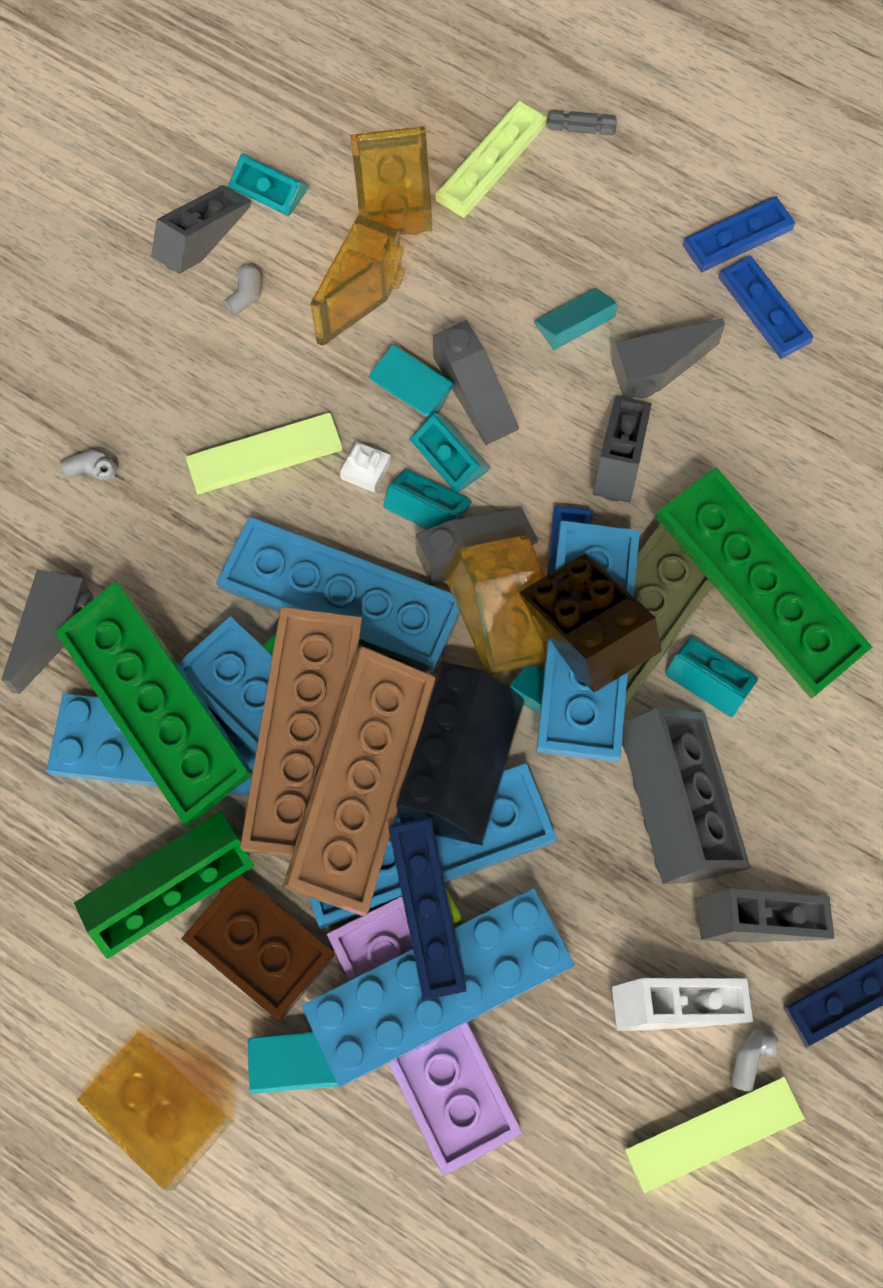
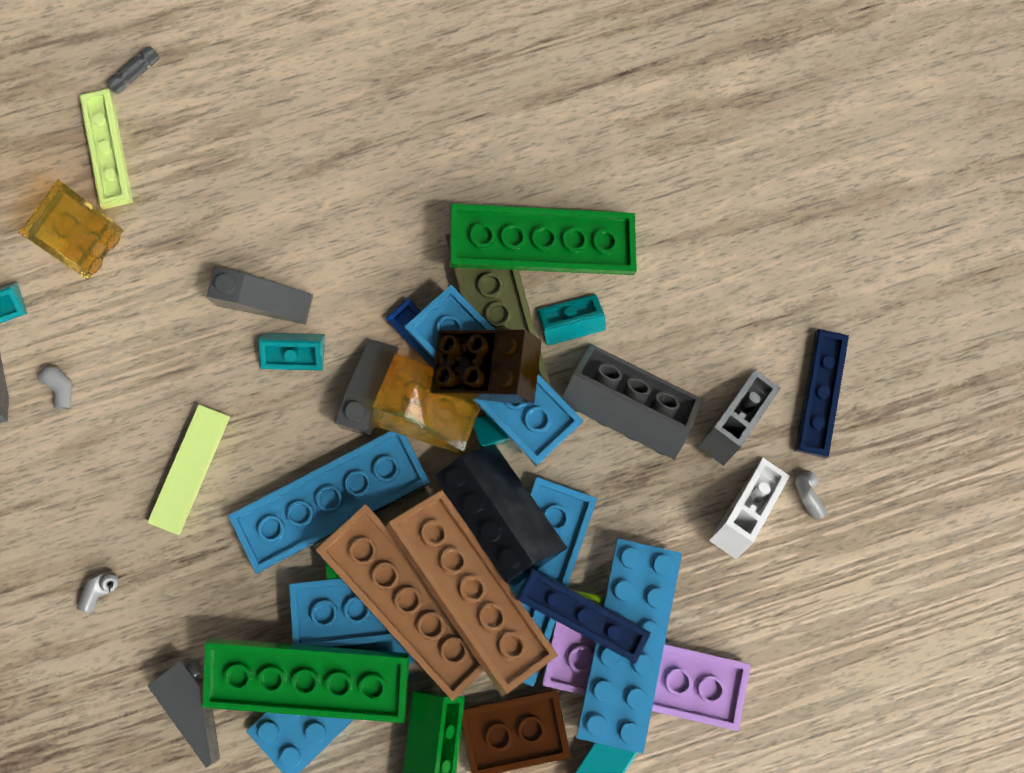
camera: 50 degrees left, 10 degrees up
clear yellow slope [310,214,405,346] -> none
white tile [340,441,391,493] -> none
teal slope [369,345,455,417] -> none
teal slope [383,469,472,530] -> none
teal slope [534,288,617,350] -> none
dark grey slope [592,396,652,503] -> none
dark grey slope [611,318,725,399] -> none
yellowish green tile [624,1077,805,1193] -> none
blue tile [683,196,795,273] -> none
blue tile [719,255,814,359] -> none

